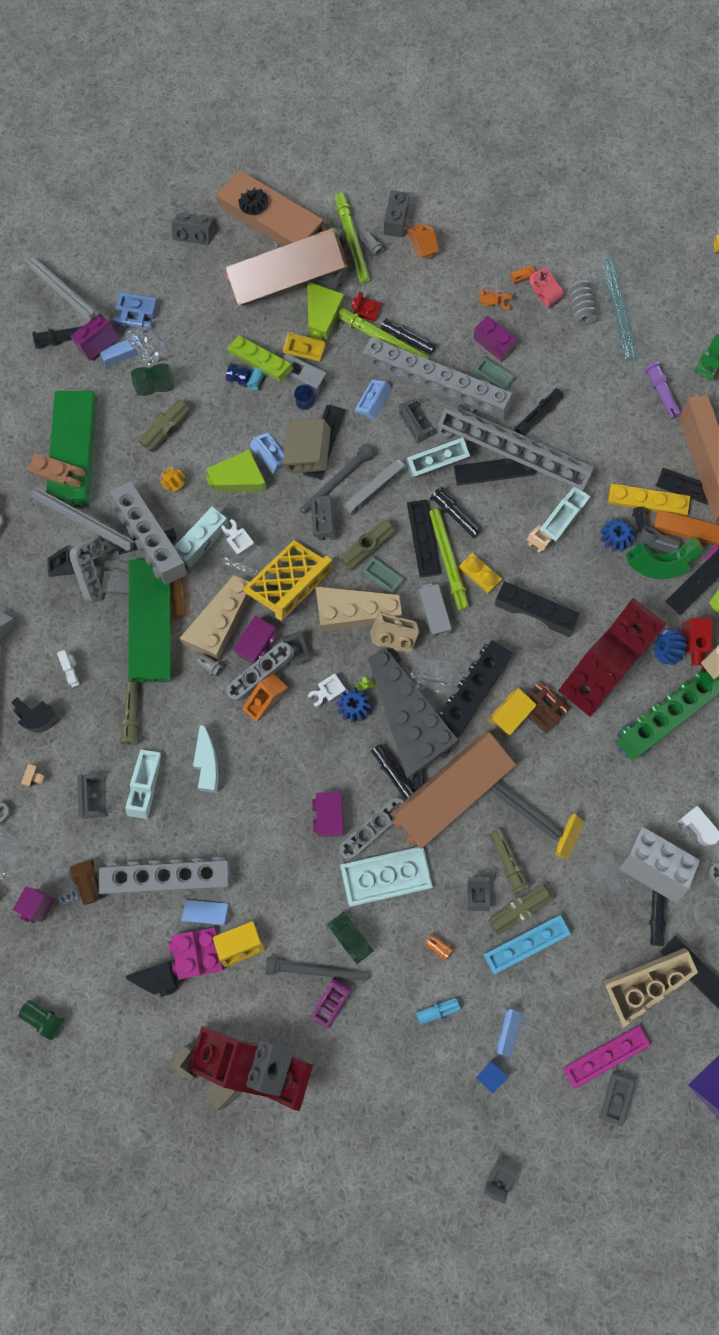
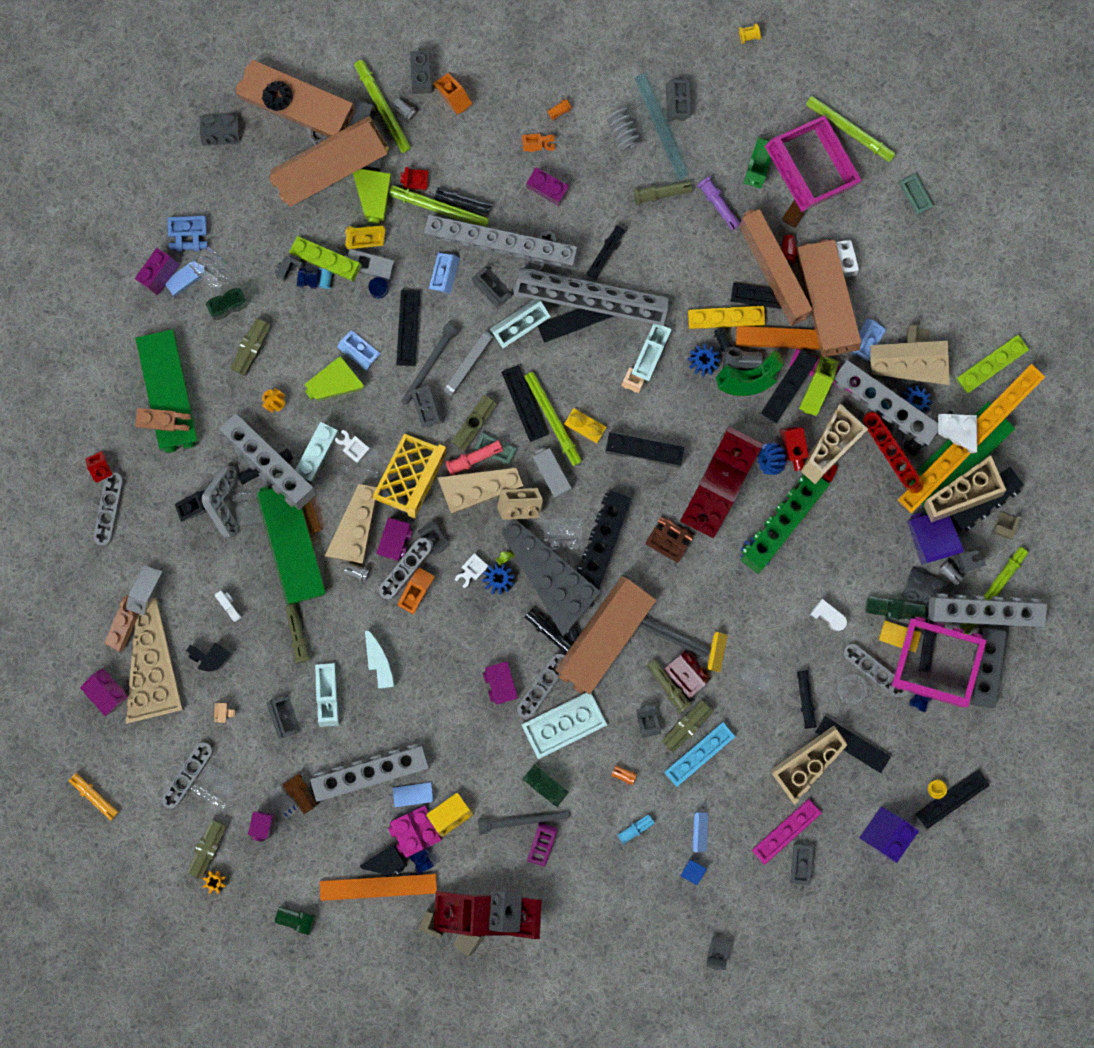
camera: 25 degrees left, 10 degrees up
light grey axle [27,257,97,321] -> none
light grey axle [31,488,135,551] -> none
black pin [32,326,83,349] -> none
dark tan brick [283,418,331,473] -> none
black pin [430,486,482,539] -> none
sand green tile [473,356,515,390] -> none
yellow panel [487,688,536,735] -> none
coral piece [529,268,564,308] -> none
light grey brick [619,827,700,903] -> none
none -> dark grey bracket [275,255,304,282]
none -> orange tile [319,874,437,901]
none -> clear blue wheel [409,849,434,874]
none -> coral pin [445,440,504,476]
none -> olive pin [633,181,692,205]
none -> bracket [665,650,710,698]
none -> dark grey hinge [666,79,691,121]

